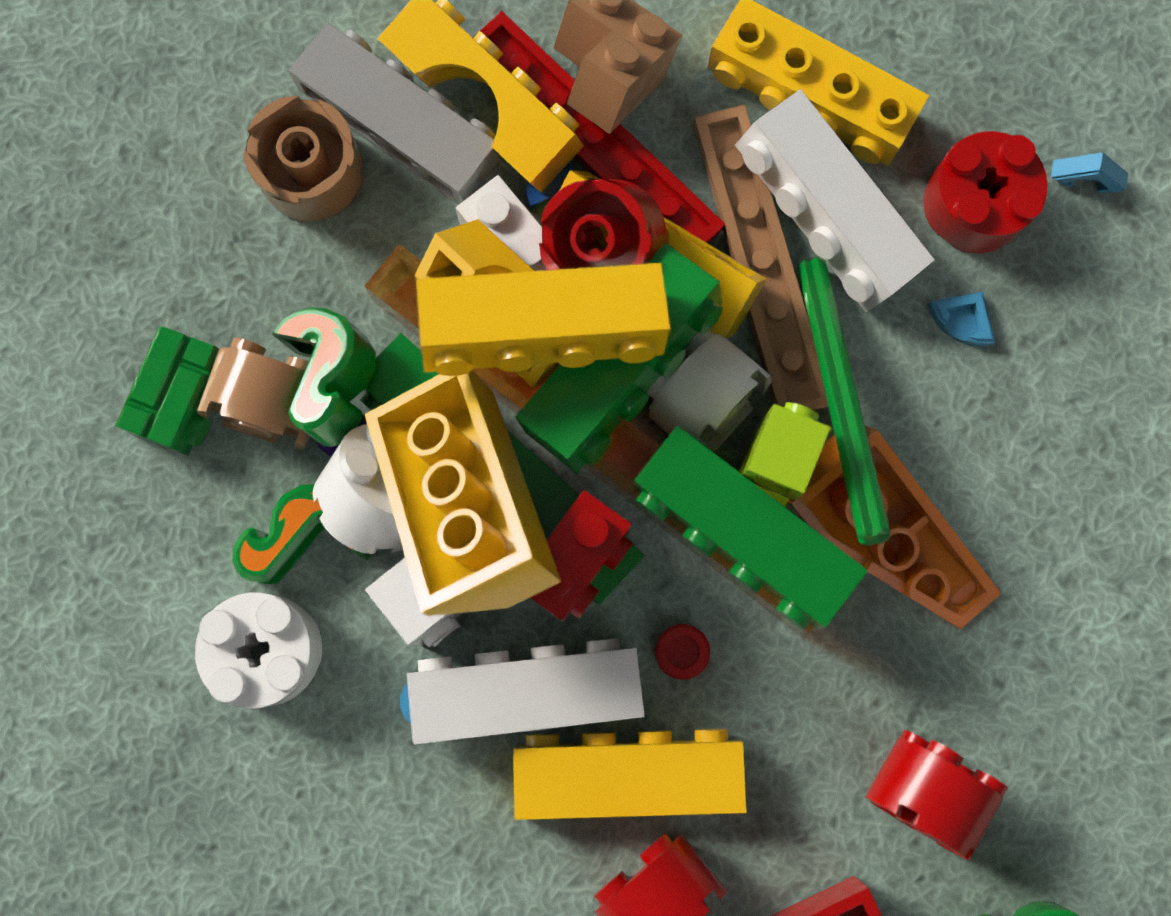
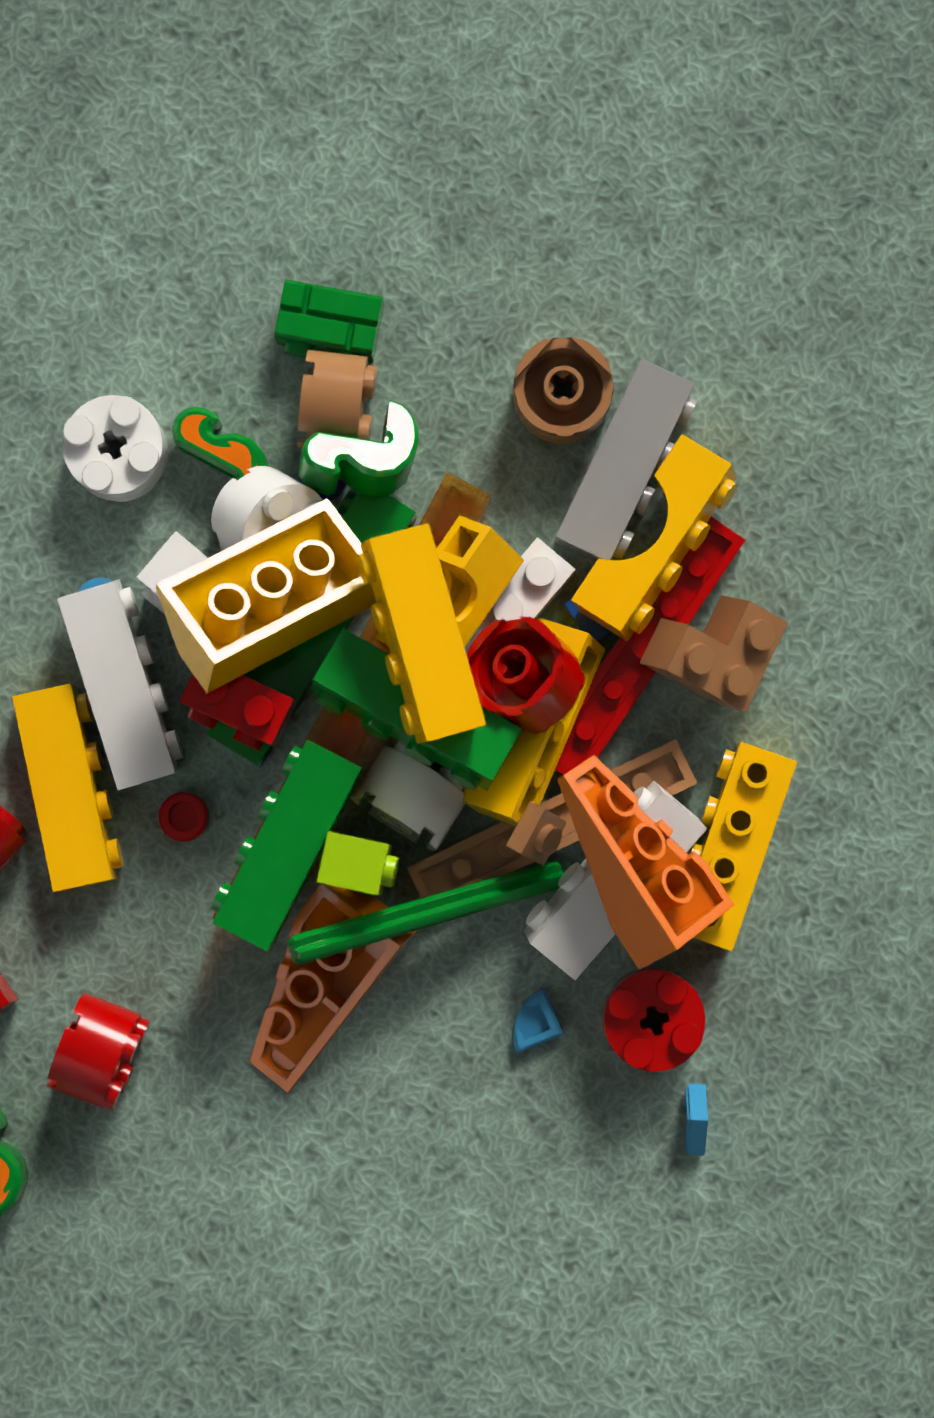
camera: 85 degrees right, 5 degrees up
none -> medium nougat plate [506,801,567,866]
none -> orange wedge [557,755,734,970]

